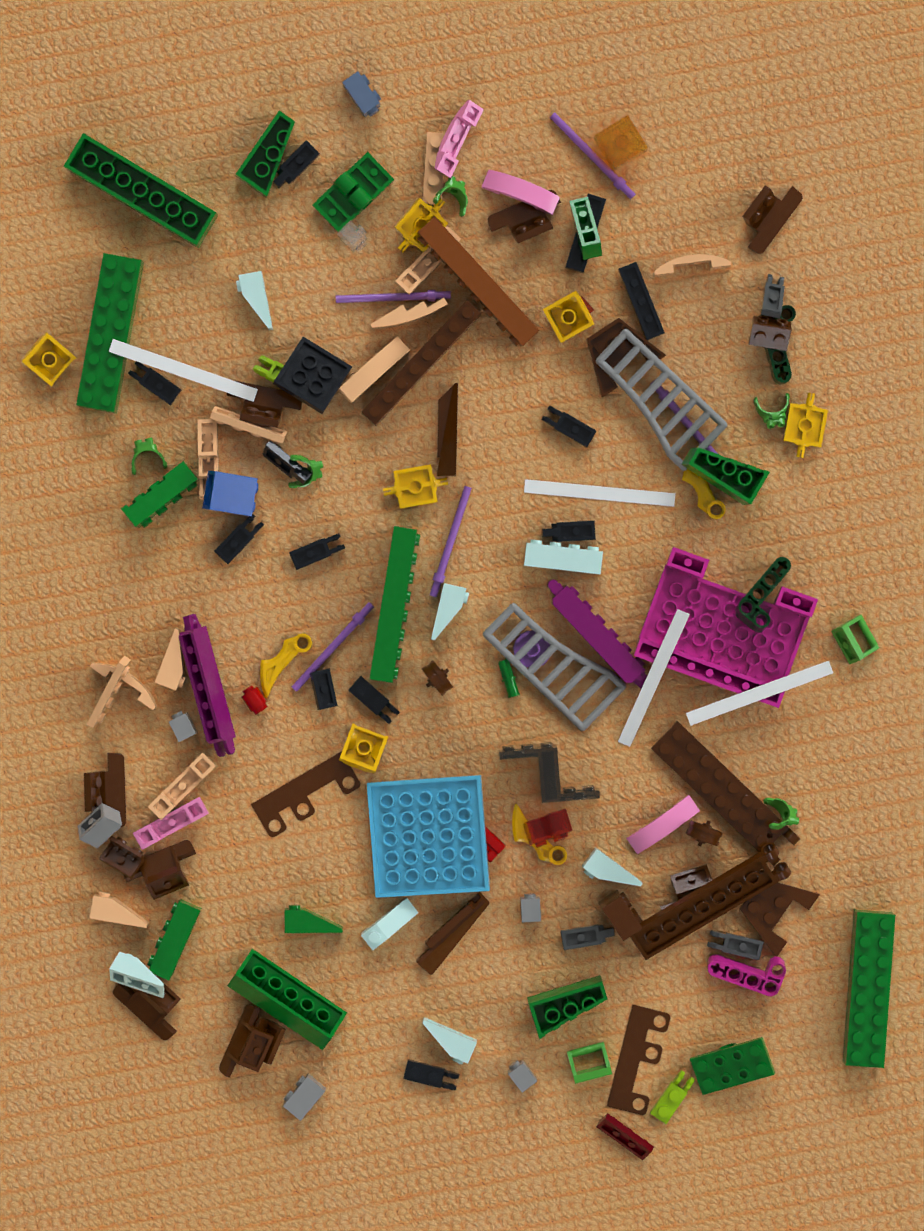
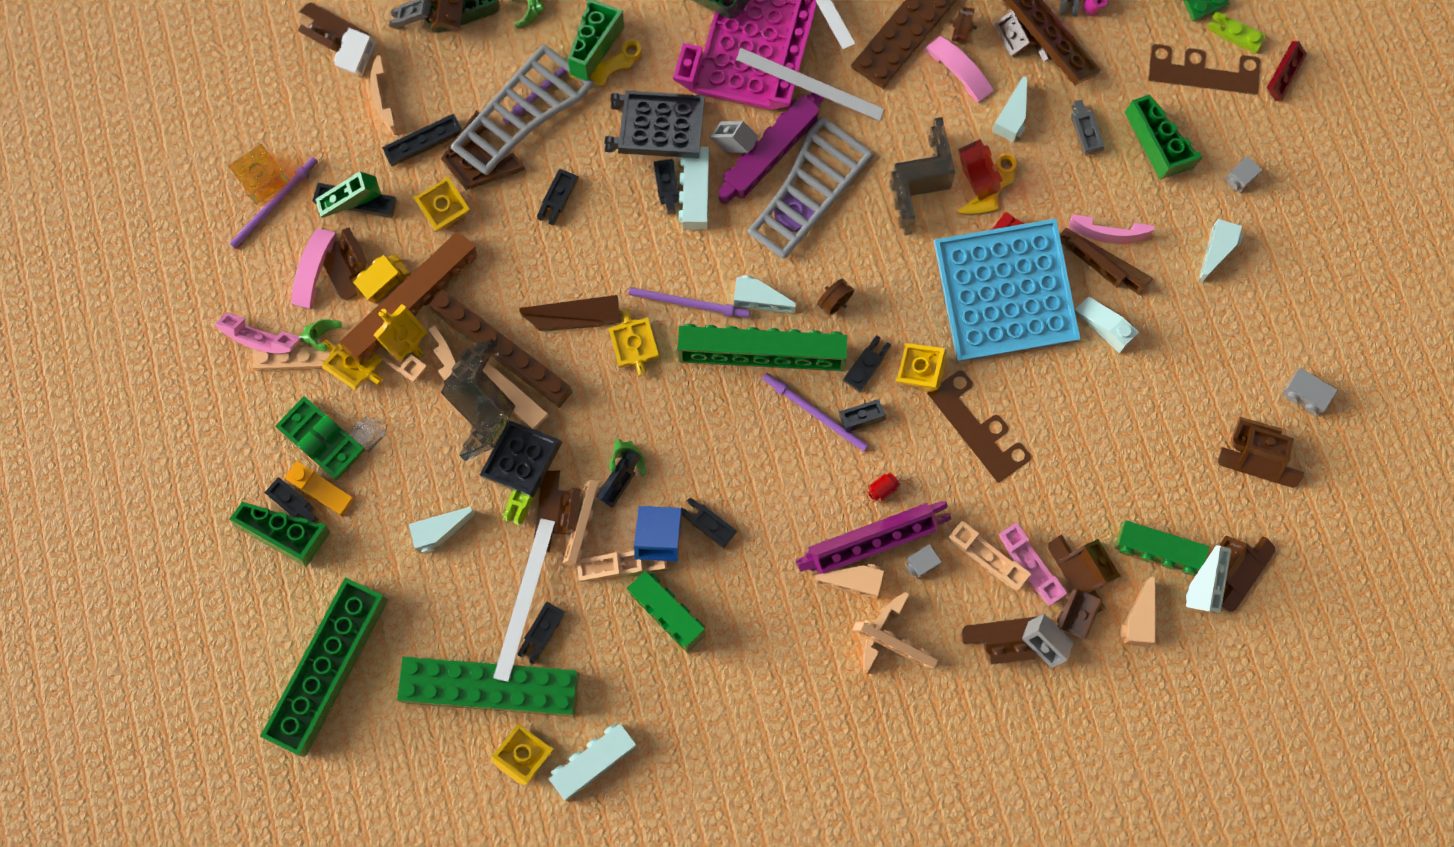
camera: 90 degrees left, 15 degrees down
bright green helmet [131,438,168,475] -> none
green slope [227,949,347,1050] -> none
yellow piece [260,633,313,698] -> none
green slope [285,905,343,933] -> none
black hinge [289,533,345,570] -> none
medium lavender bar [336,290,451,303] -> none
sand blue brick [342,72,381,117] -> none
black hinge [403,1059,460,1090] -> none
green axle [498,659,520,698] -> none
light grey brick [520,893,541,923] -> none
white sticker [524,479,675,507] -> none
bright green tile [567,1042,612,1084] -> none
reddish brown brick [598,890,643,941] -> none
none -> light orange slope [285,461,354,516]
none -> white brick [334,28,376,77]
none -> yellow hinge [353,254,411,304]
none -> yellow plate [374,304,428,362]
none -> clear smoke bracket [441,338,516,461]
none -> light aqua brick [549,724,637,801]
none -> black plate [604,91,705,158]
none -> light grey brick [710,121,759,153]
none -> bright pink slope [1069,215,1155,244]

